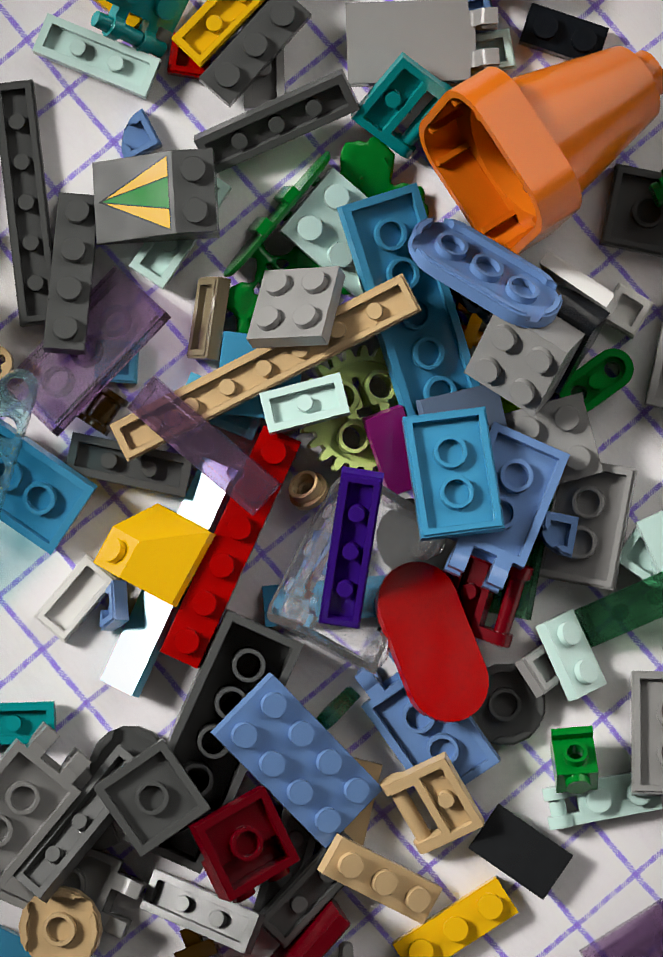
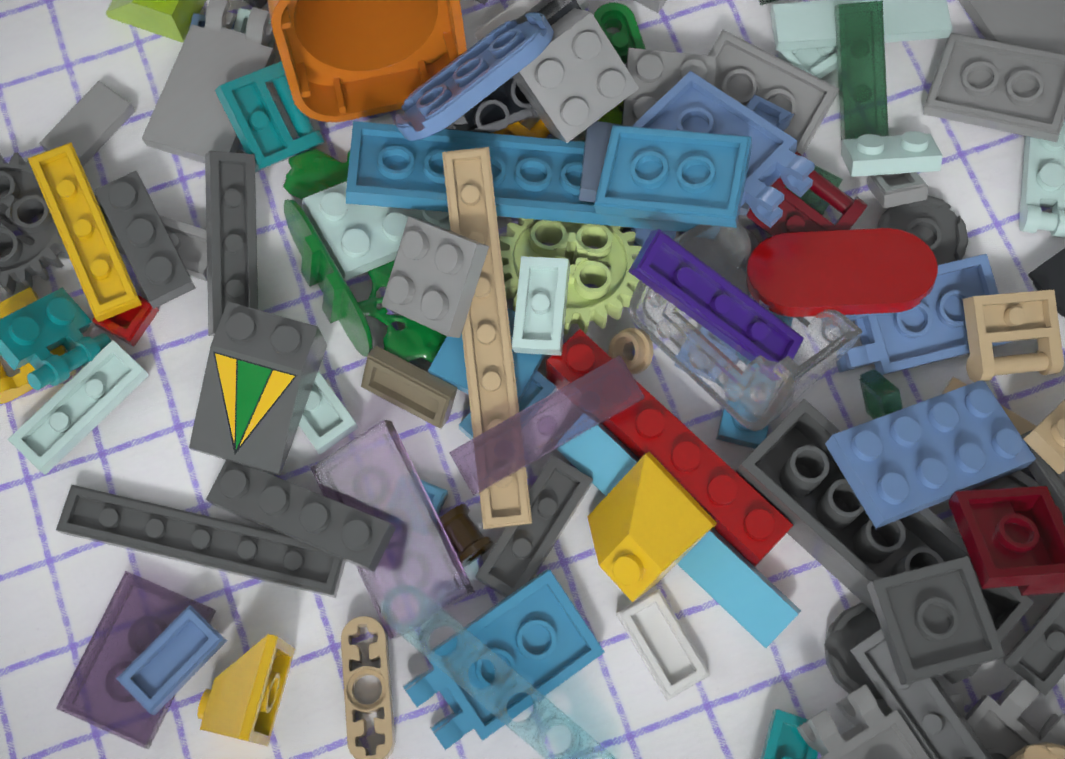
camera: 65 degrees left, 15 degrees down
medium blue tile [100,580,129,631] -> none
medium blue tile [121,108,163,158] -> none
magenta tile [362,404,412,497] -> none
green brick [550,726,599,794] -> none

